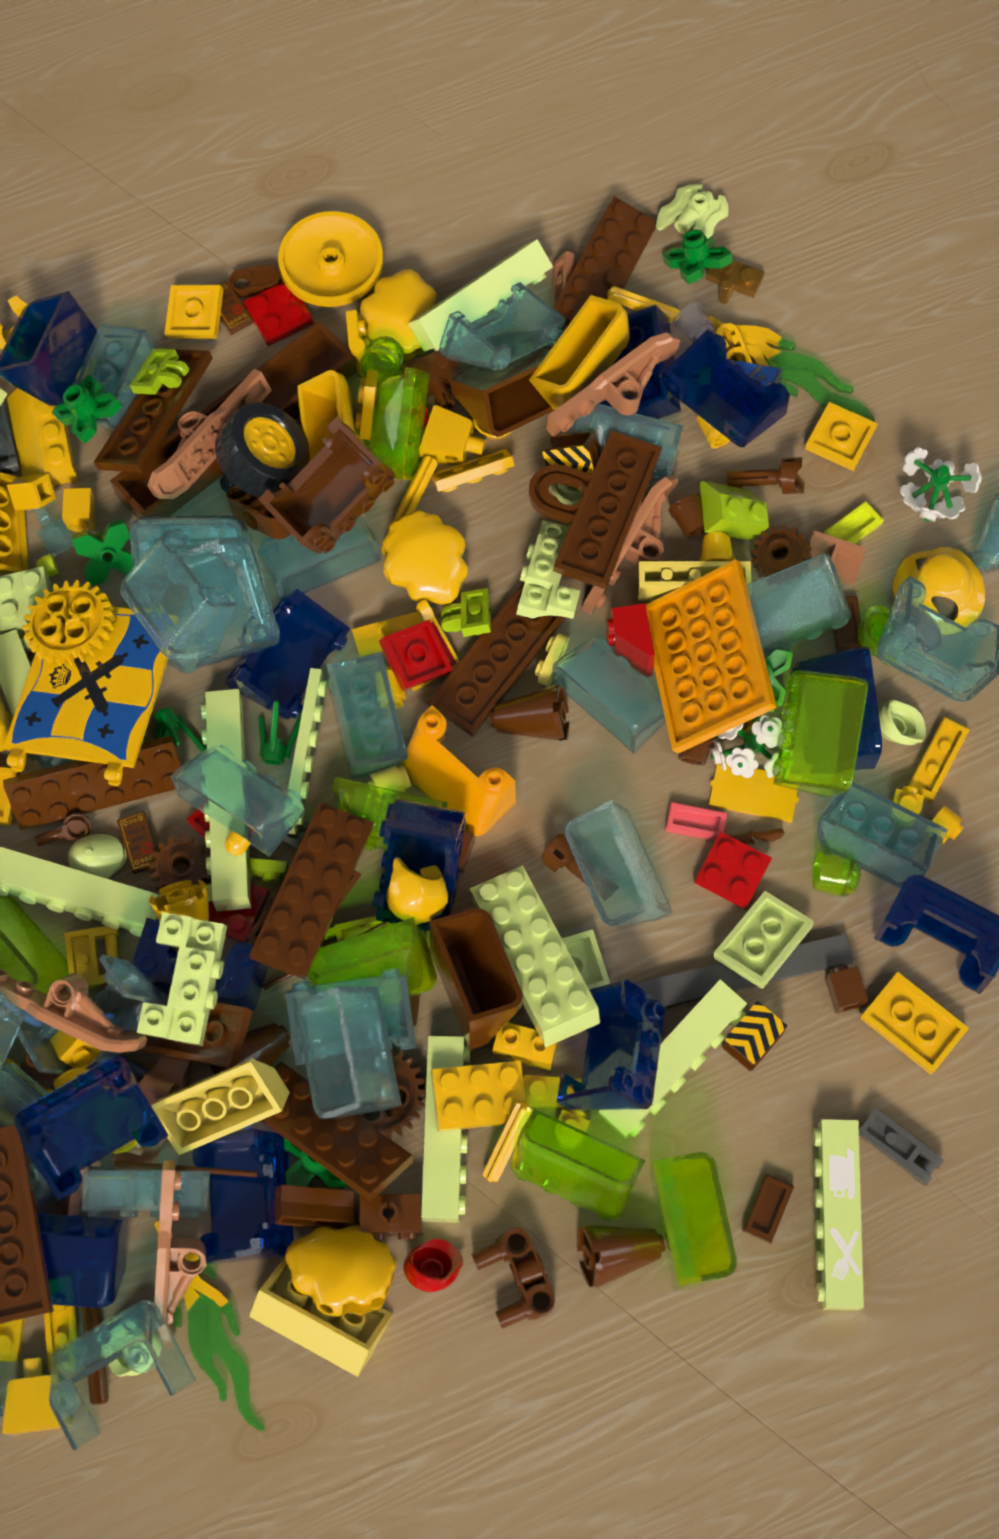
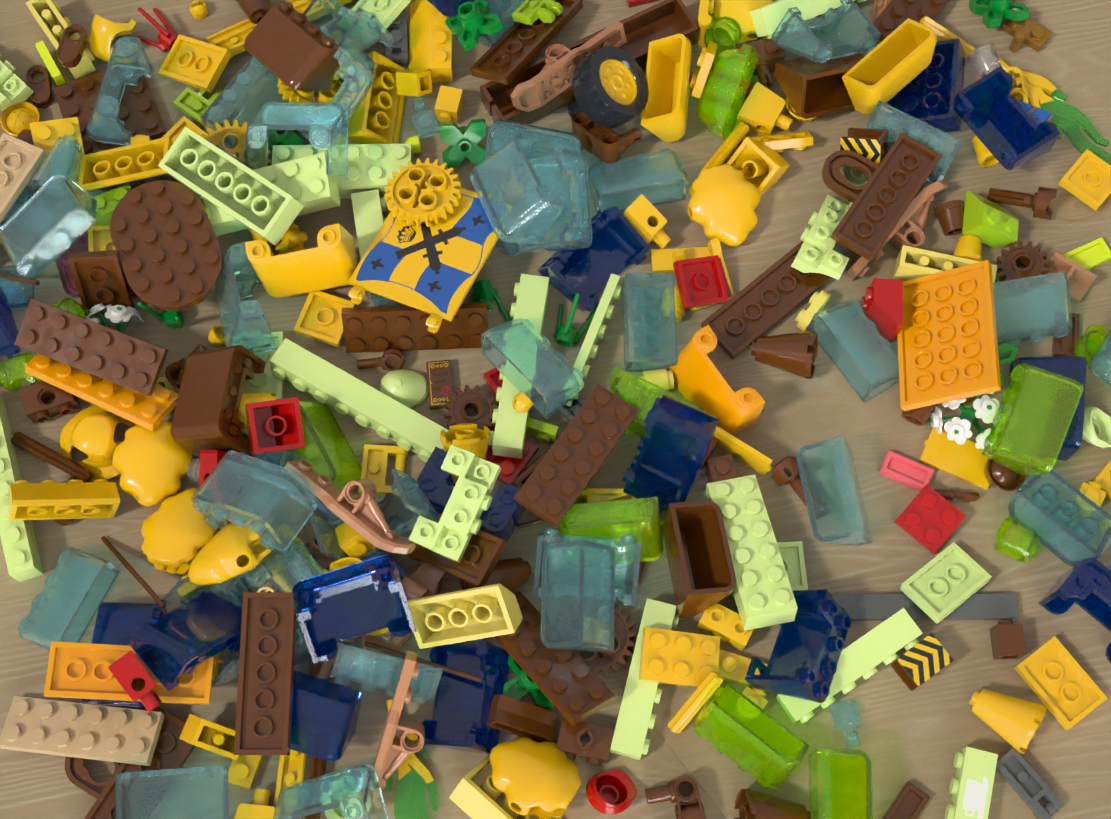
camera: 10 degrees right, 0 degrees up
reddish brown windscreen [258,417,395,554] -> none
yellow piece [386,857,448,924] -> none
lime hinge [441,588,491,637] -> none
nougat piece [546,332,680,437] -> none
none -> yellow torso [618,194,672,249]
none -> yellow piece [704,422,773,477]
none -> reddish brown brick [705,454,738,483]
none -> yellow slope [726,136,790,196]
none -> clear light blue plate [829,700,862,749]
none -> yellow cone [969,688,1048,754]
none -> reddish brown hat [984,449,1026,491]

